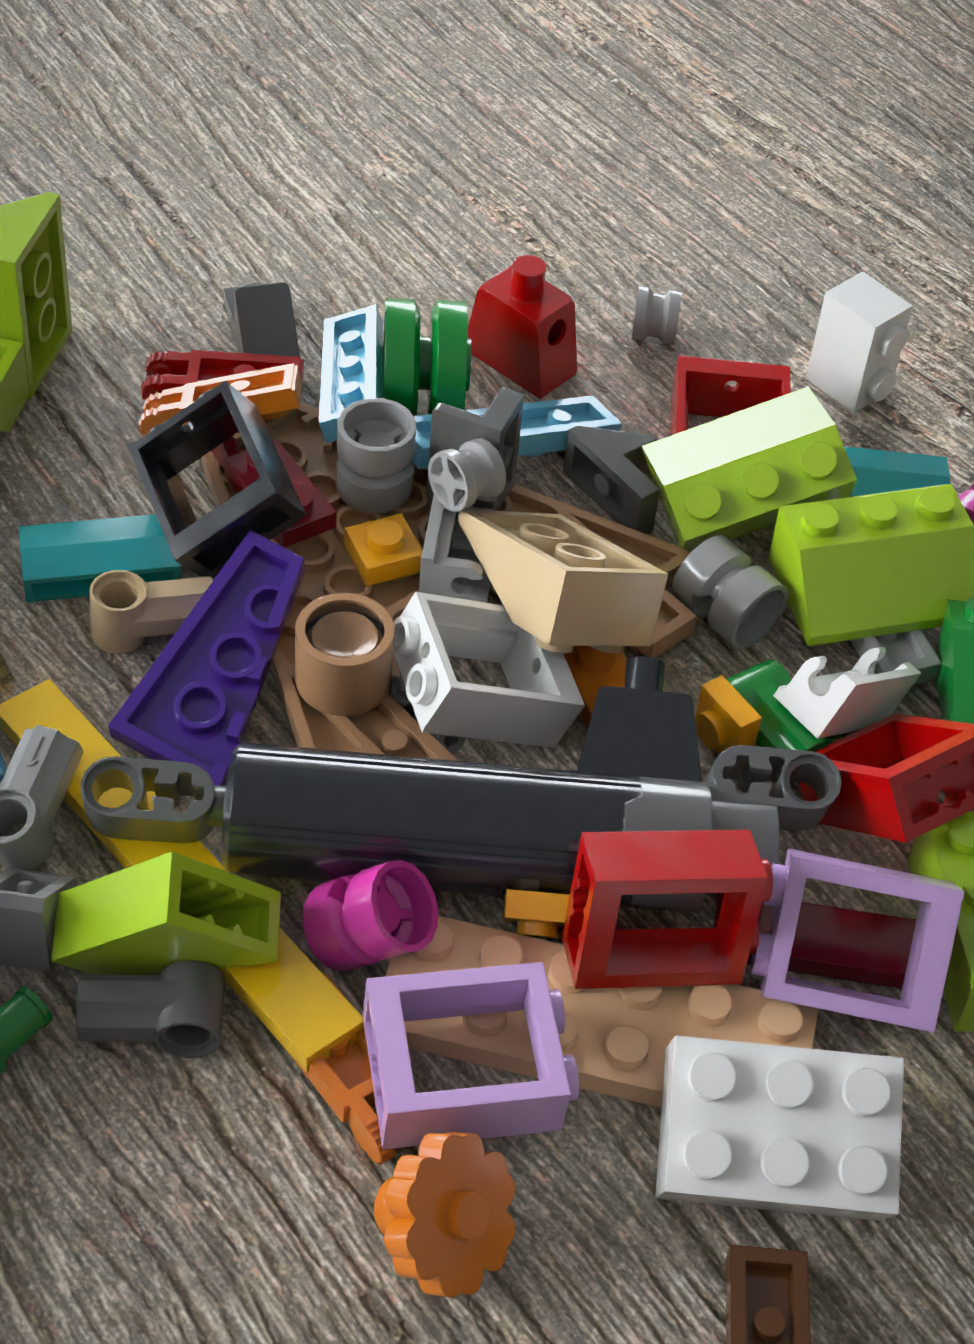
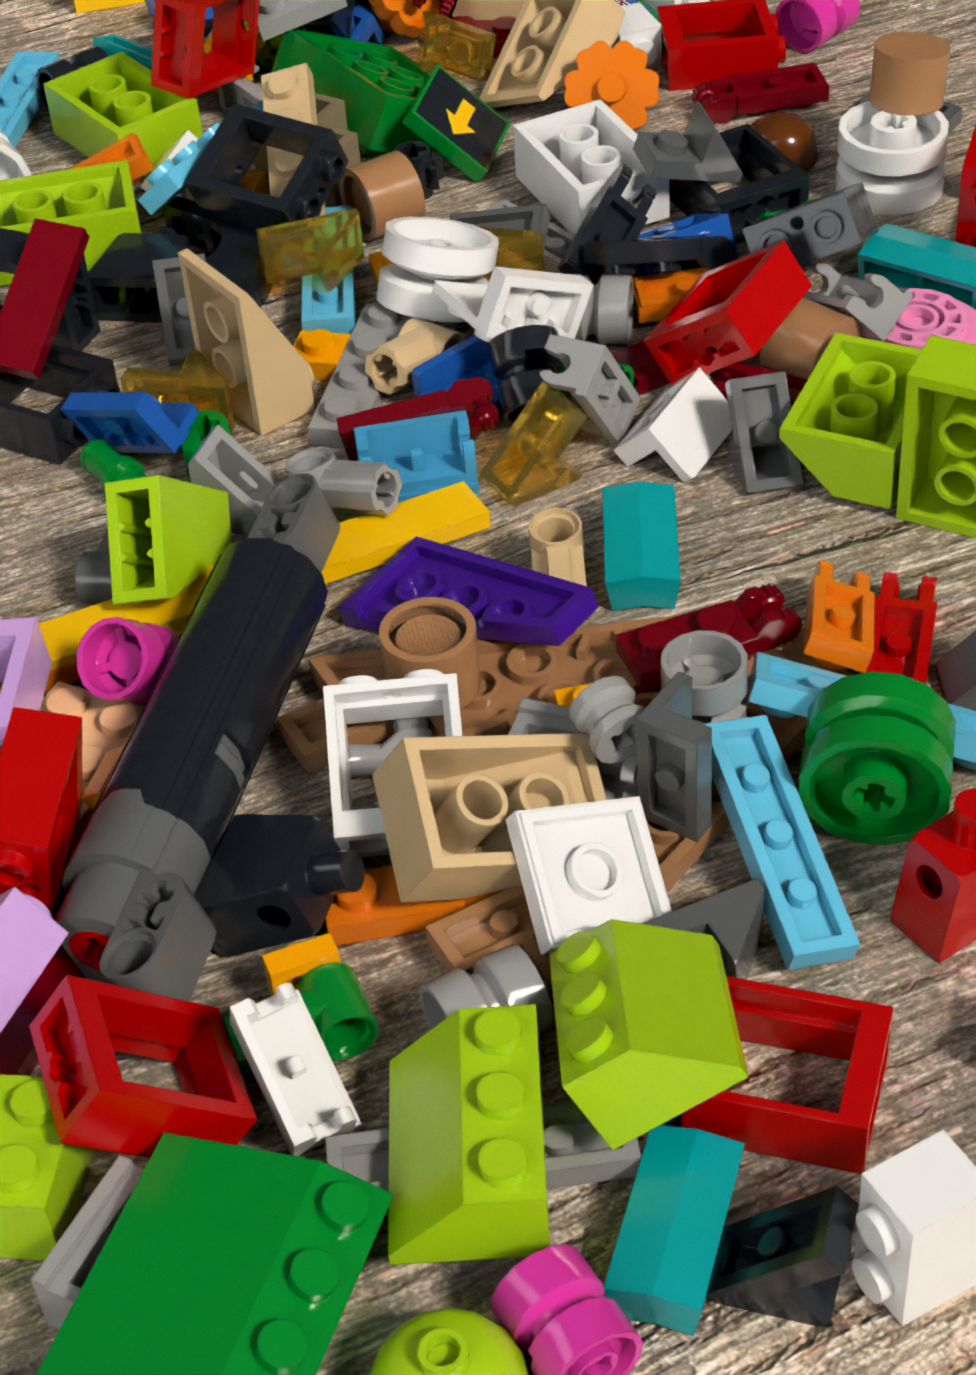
camera: 110 degrees right, 5 degrees down
black window [128,380,307,579] -> none
none -> white tile [505,796,672,956]
none -> black slope [706,1186,859,1326]

